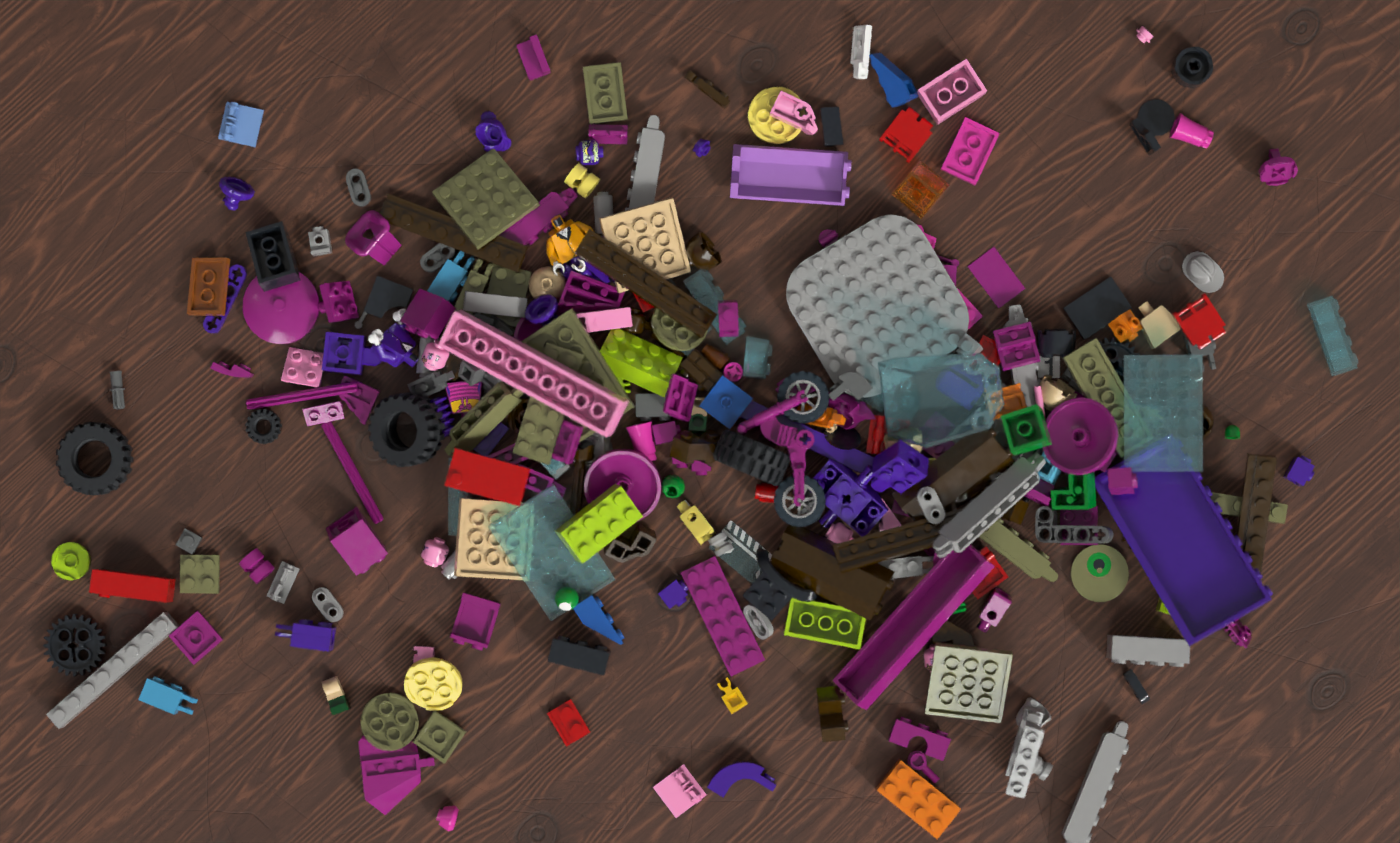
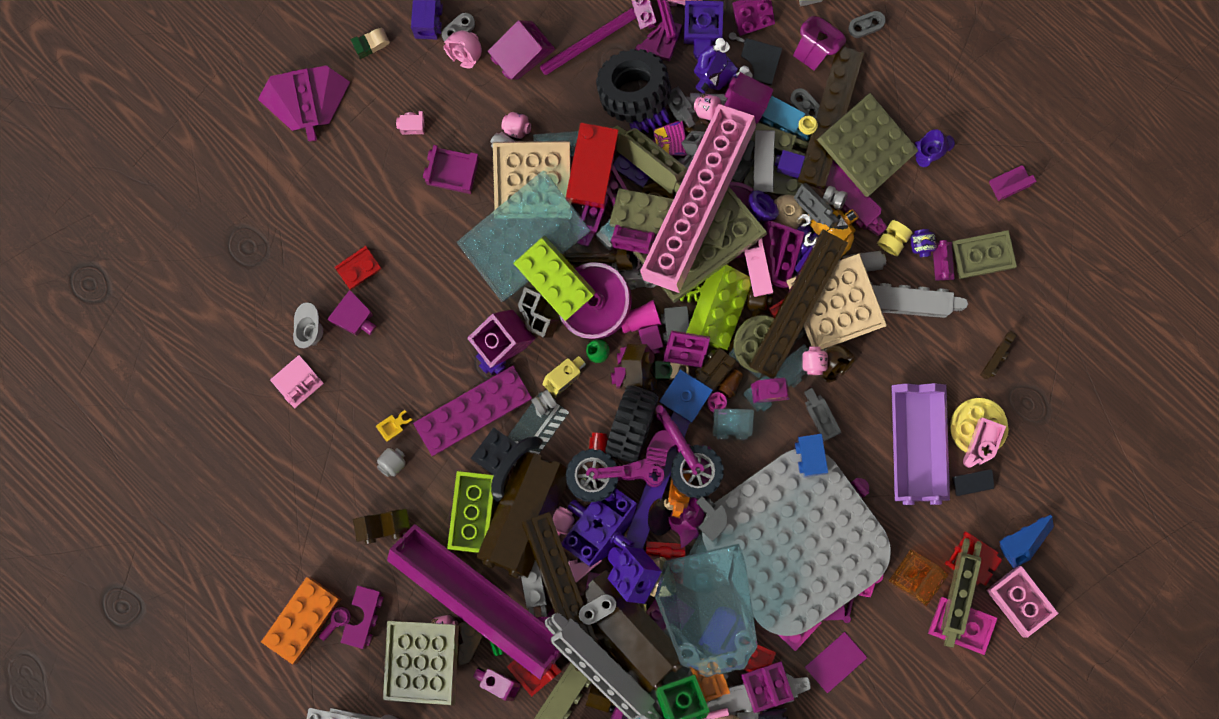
camera: 90 degrees right, 5 degrees down
olive tile [360,693,419,751] -> none
light yellow tile [404,658,462,711] -> none
olive plate [413,710,467,764] -> none
dark pink cone [436,806,459,831] -> none
black brick [547,635,611,676] -> none
green piece [554,587,579,611] -> none
blue slope [574,595,625,645] -> none
dark purple plate [693,139,710,157] -> none
dark purple arch [707,761,776,798] -> none
light grey plate [743,603,773,639] -> none
white hinge [851,25,872,79] -> none
light grey brick [956,333,983,363] -> none
none -> light grey piece [293,303,323,348]
none -> magenta torso [327,290,377,336]
none -> light grey head [377,448,406,477]
none -> bright pink cylinder [444,30,482,68]
none -> magenta slope [467,309,536,368]
none -> dark purple brick [774,150,805,178]
none -> dark grey hinge [794,183,840,228]
none -> blue brick [795,434,828,478]
none -> light yellow plate [798,116,818,135]
none -> bright pink head [802,347,828,375]
none -> dark grey hinge [804,388,842,441]
none -> light grey wheel [823,186,848,211]
none -> olive hinge [941,538,982,648]

